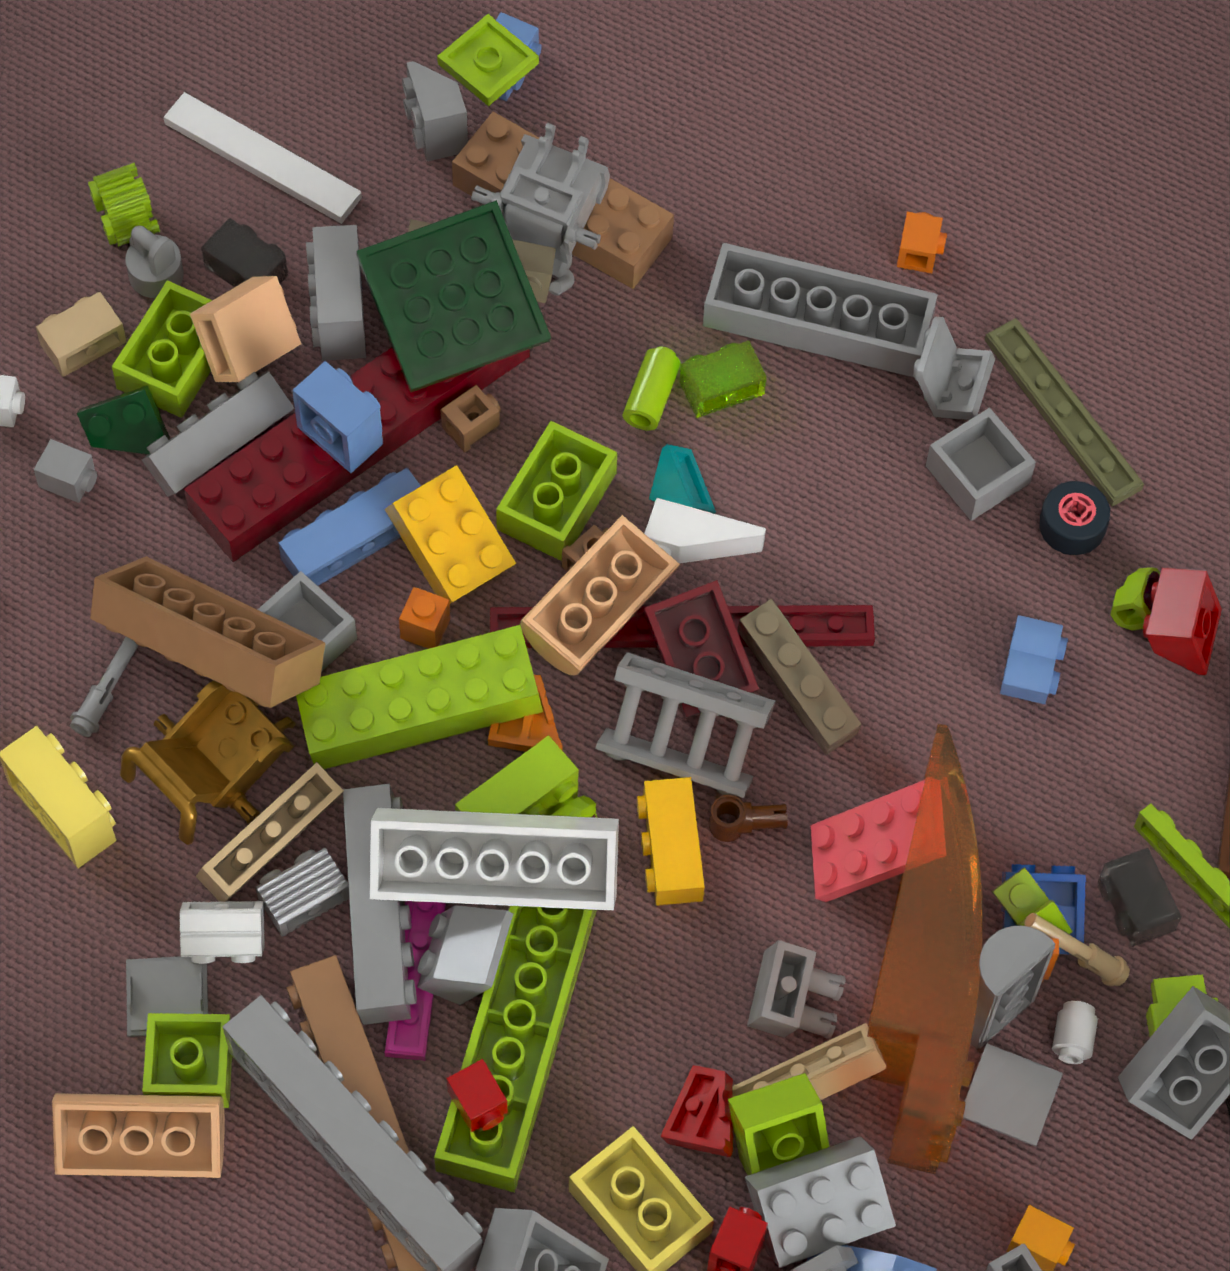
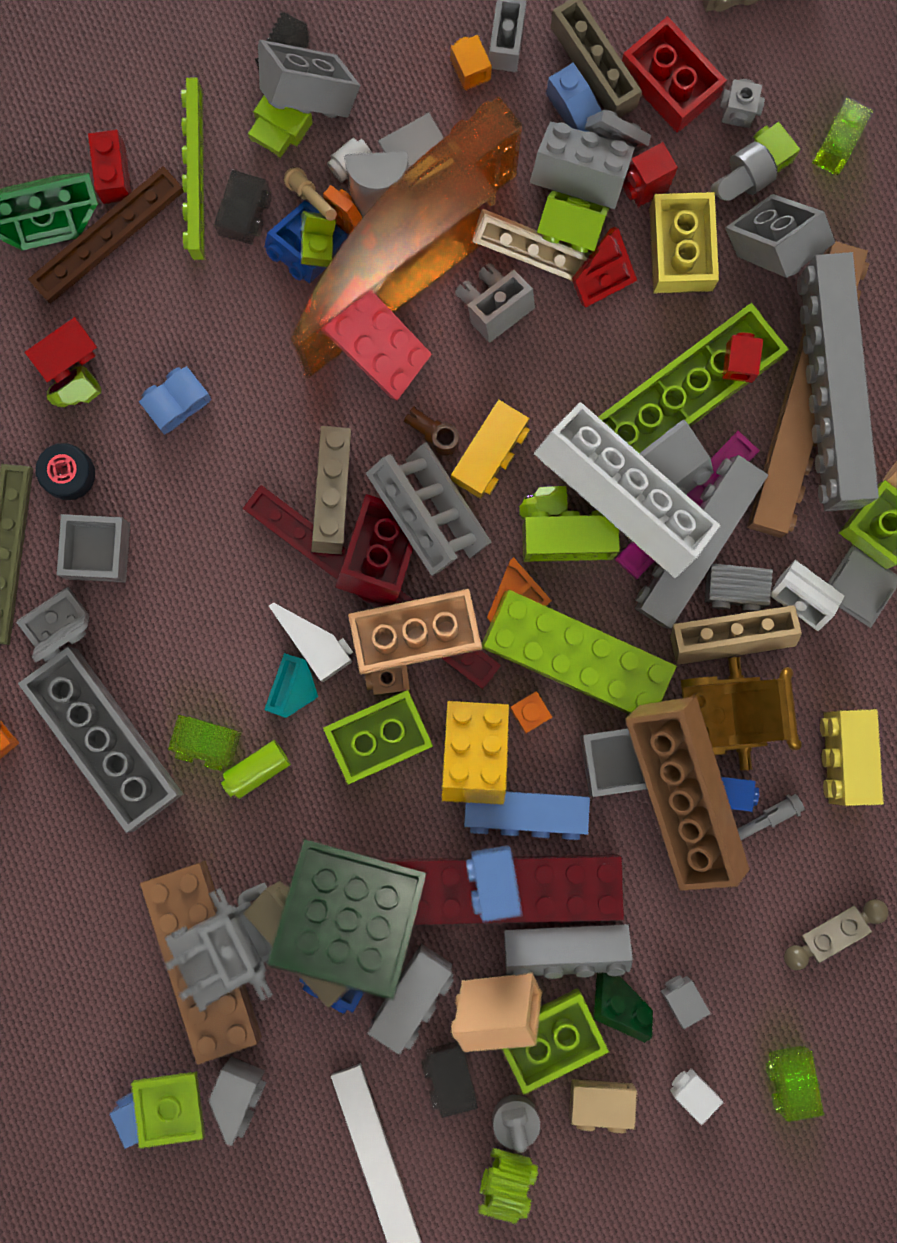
camera: 140 degrees left, 20 degrees up
medium nougat brick [441,385,501,453] -> none
none -> blue brick [721,777,759,812]

